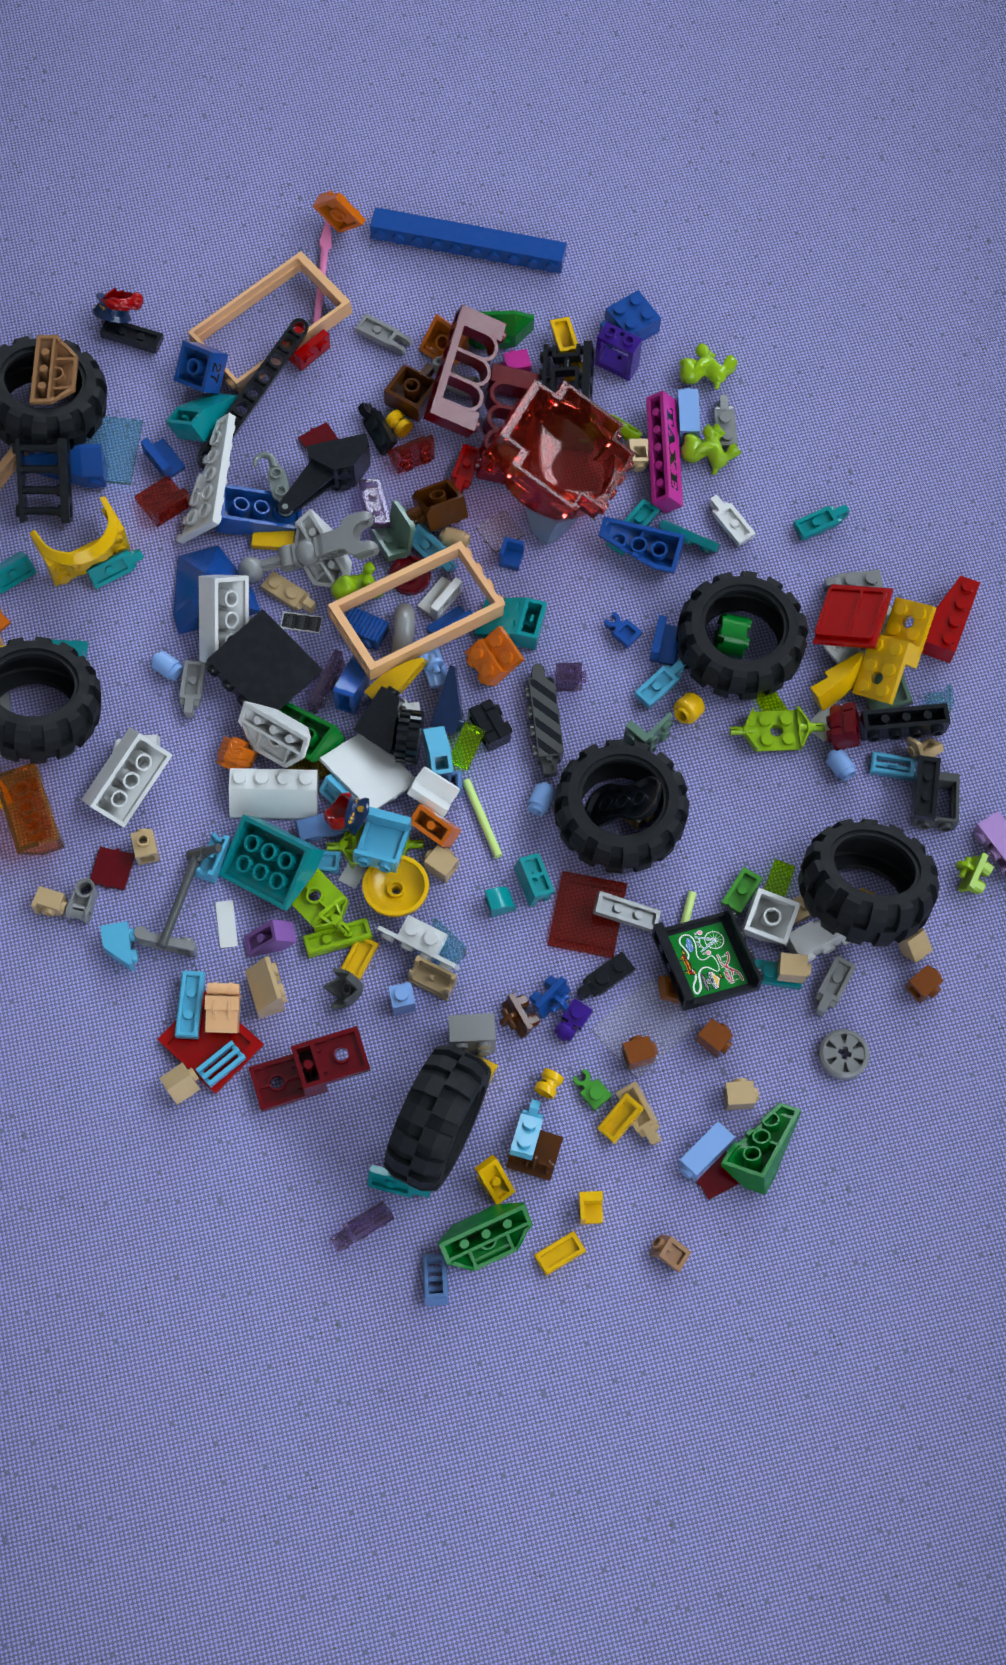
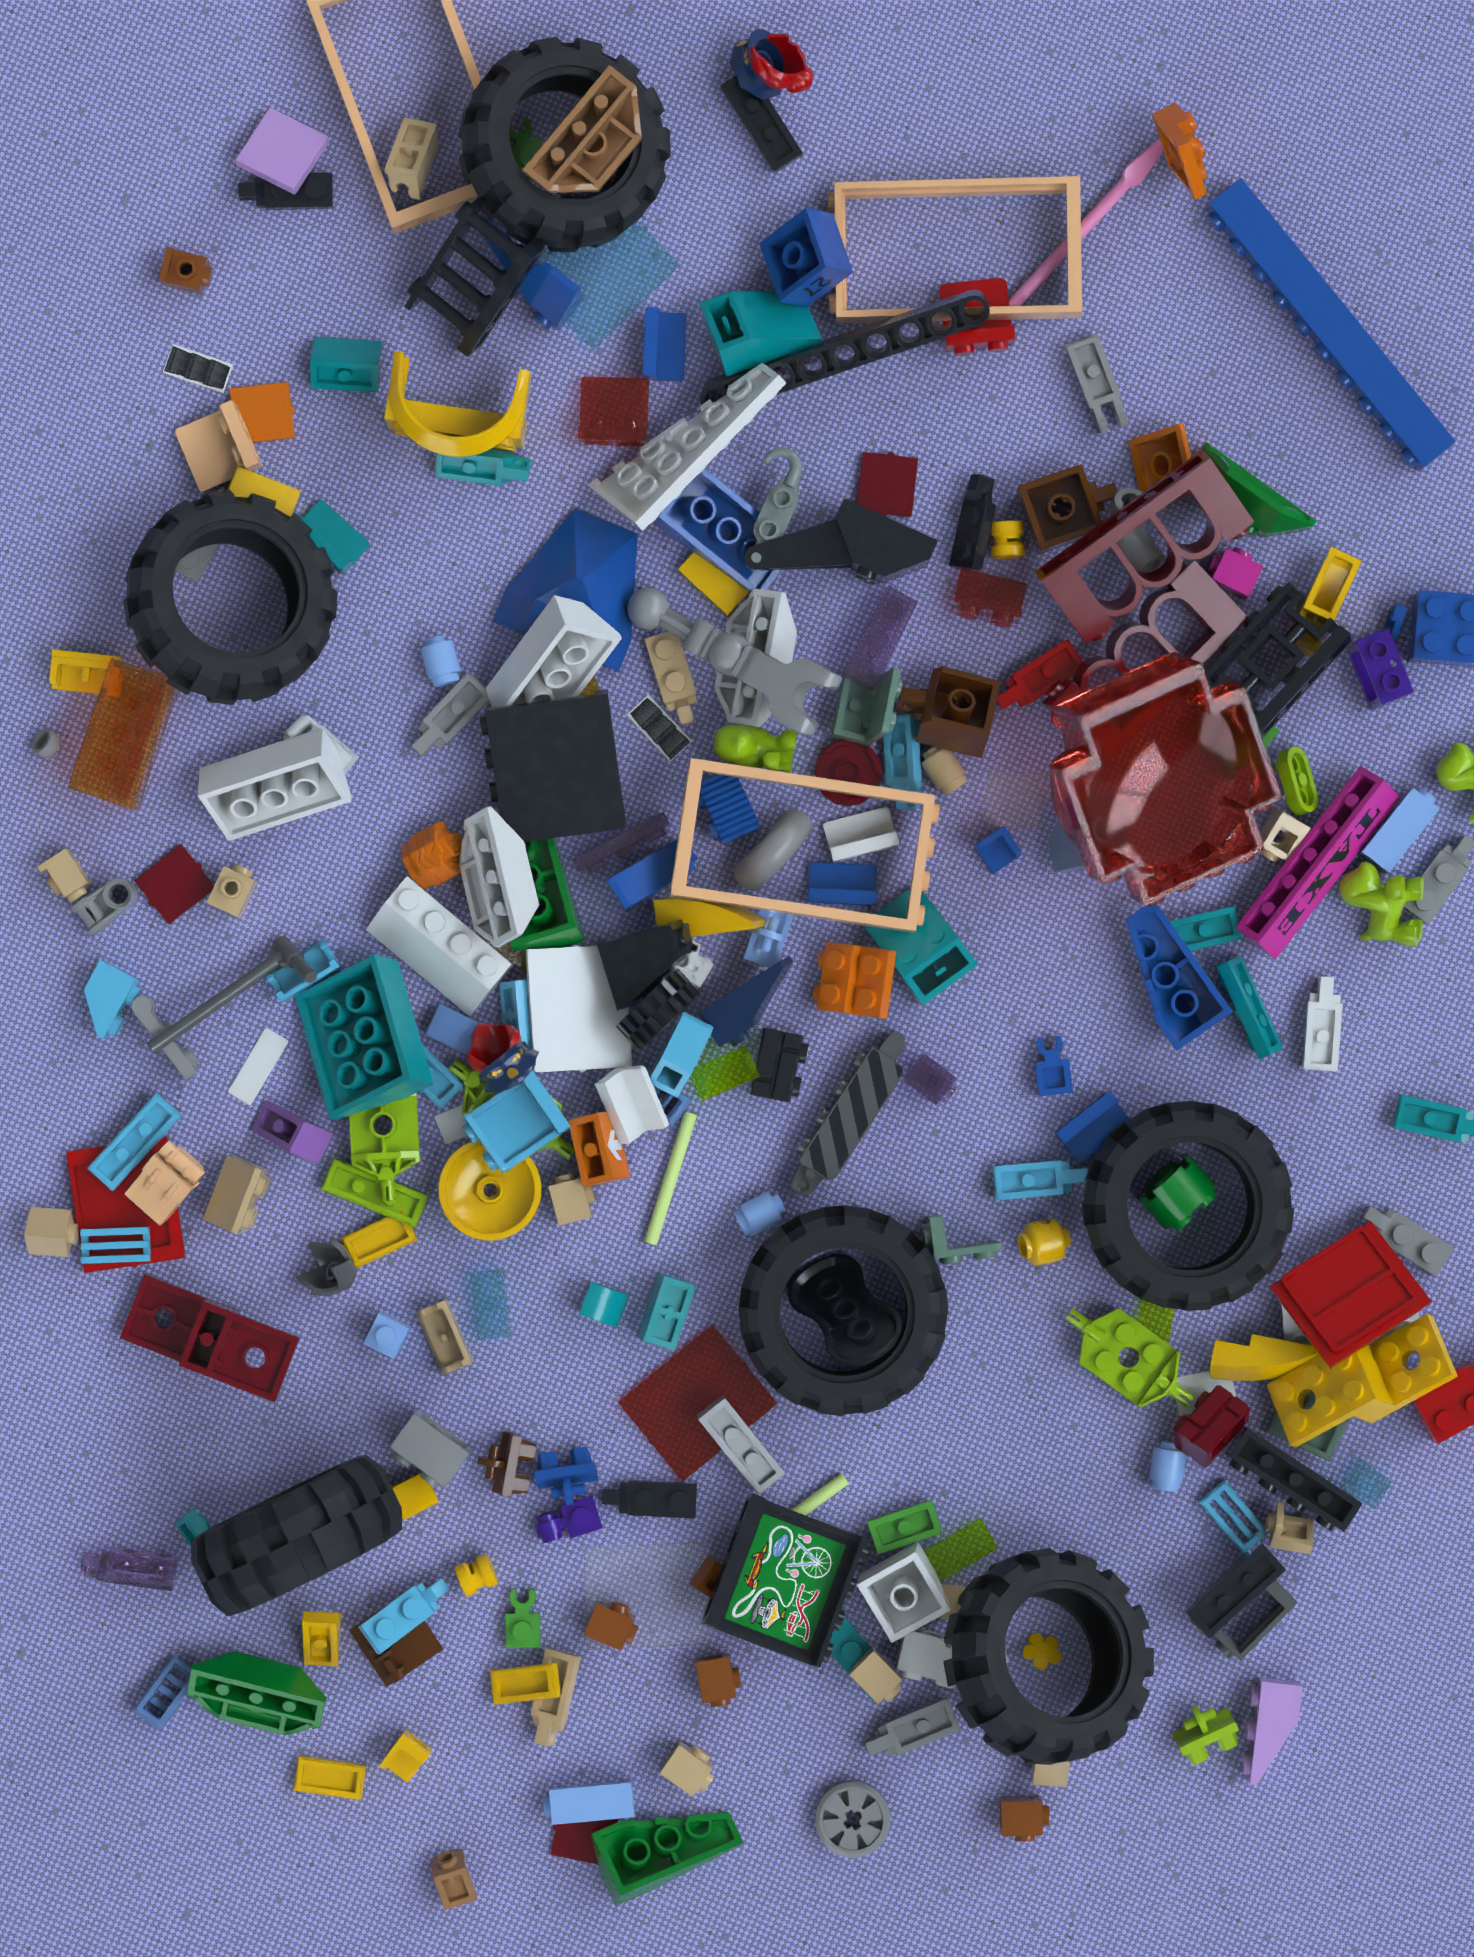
camera: 45 degrees right, 20 degrees up
white bracket [377,915,460,972] -> none

